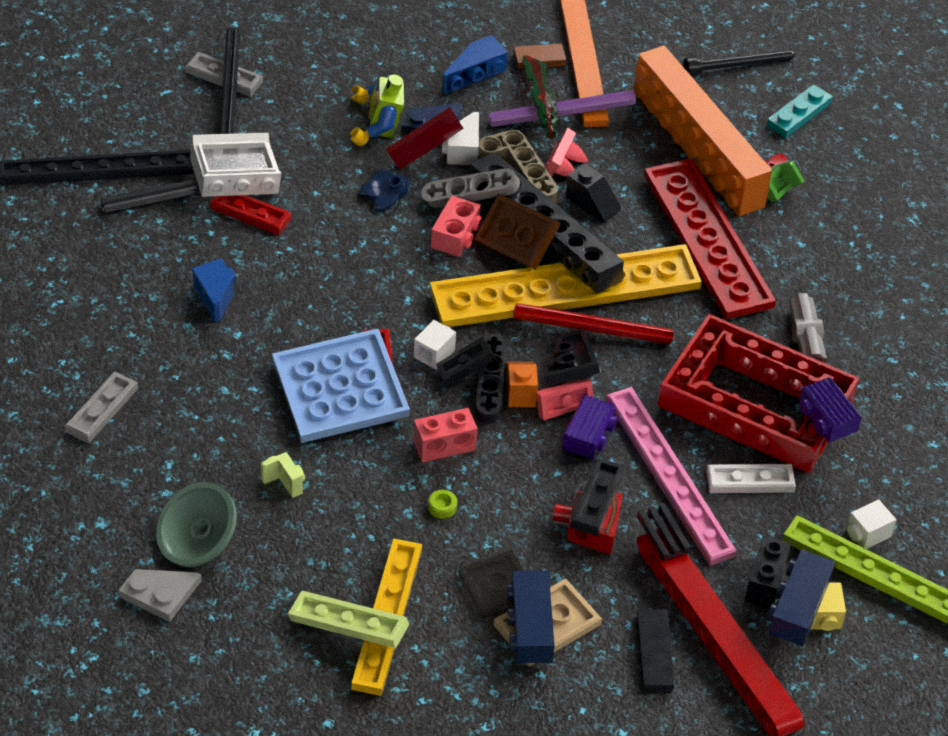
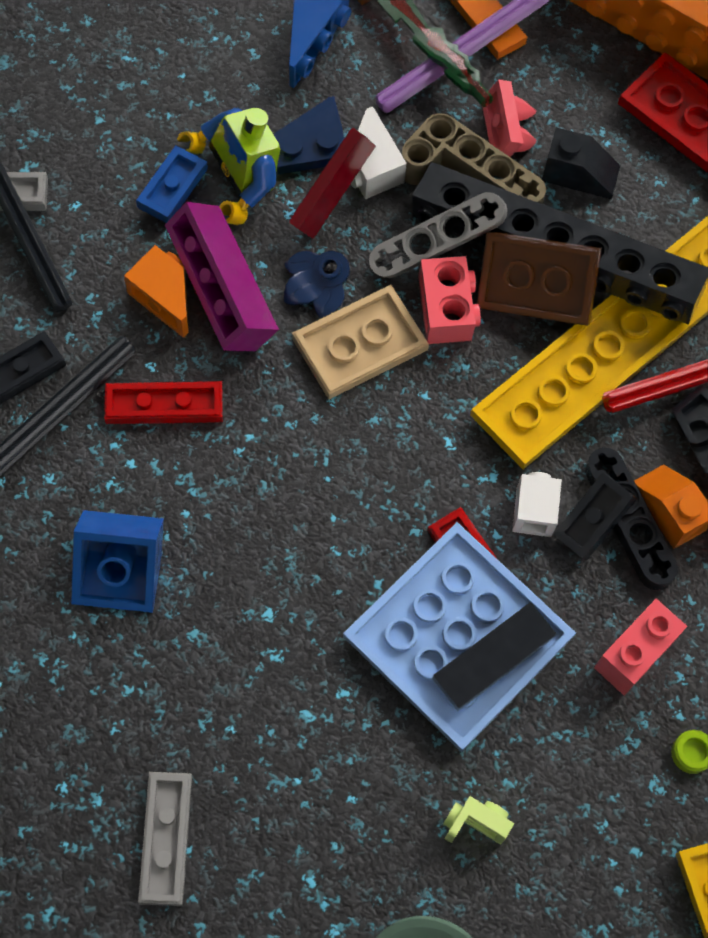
camera: 30 degrees left, 20 degrees up
white window [190,133,281,197] -> none
blue slope [192,258,236,322] -> none
none -> blue slope [72,510,164,613]
none -> orange slope [124,245,189,338]
none -> blue plate [136,145,208,223]
none -> magenta brick [165,202,279,351]
none -> tan tile [292,285,429,400]
none -> black tile [432,602,557,711]

